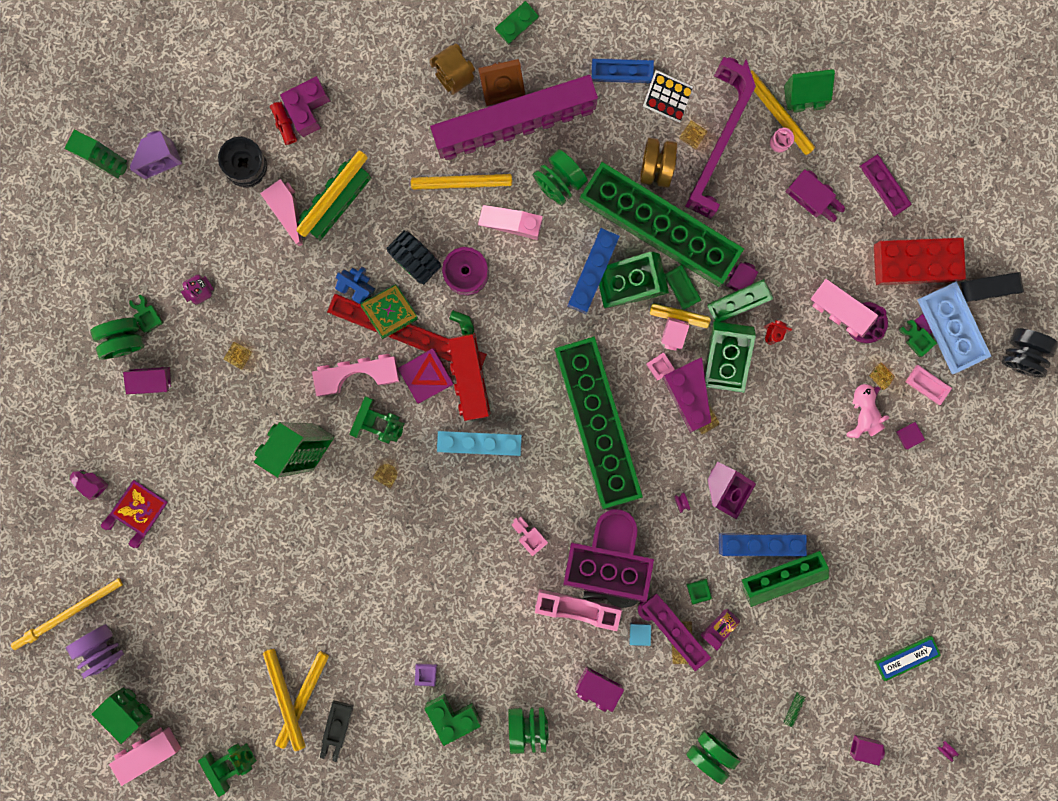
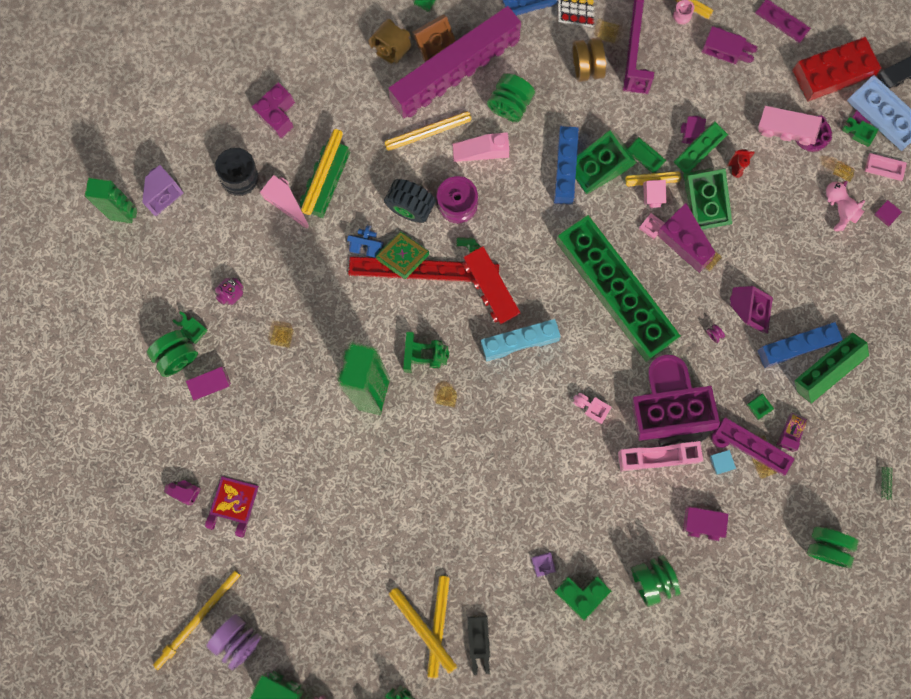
camera: 15 degrees left, 10 degrees down
red pin [270,102,297,145] -> none
bright pink arch [312,354,400,397] -> none
magenta tile [398,348,454,404] -> none
green brick [579,162,744,287] -> none

